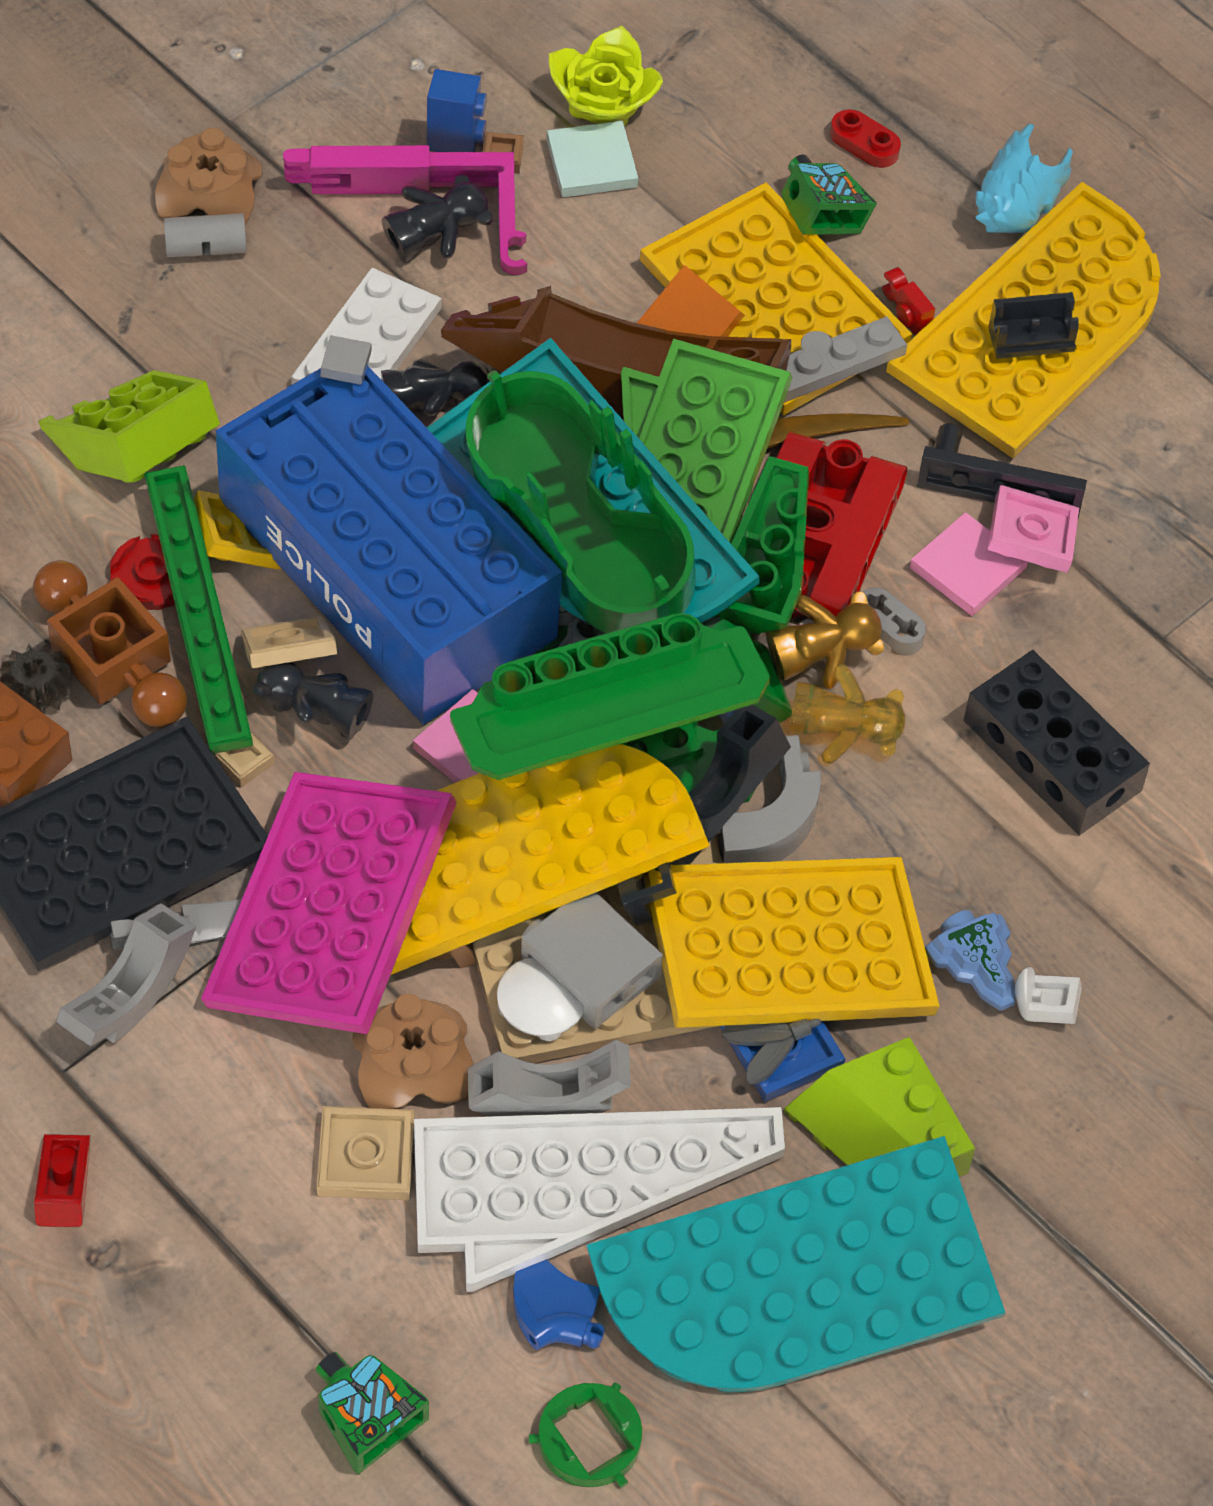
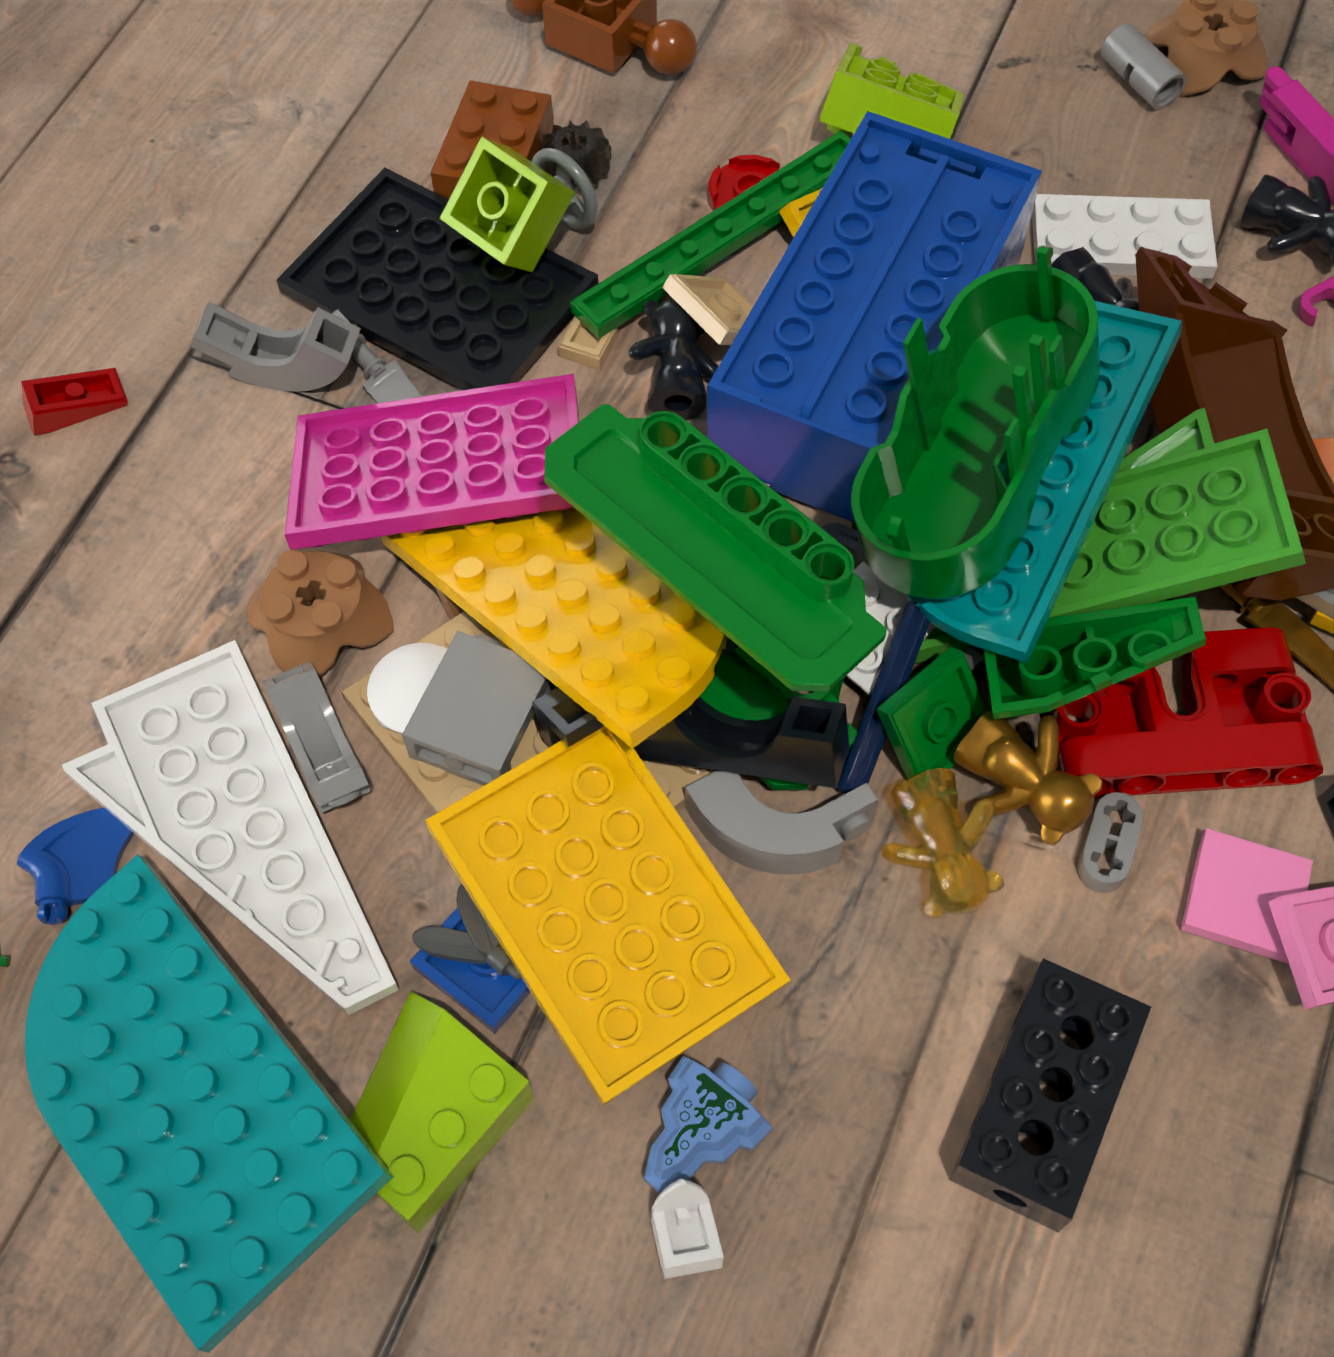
camera: 70 degrees right, 5 degrees up
dark orange brick [33,560,187,728] -> none
tan tile [317,1106,415,1200] -> none
light grey tile [321,335,372,385] -> none
none -> lime piece [439,137,598,272]

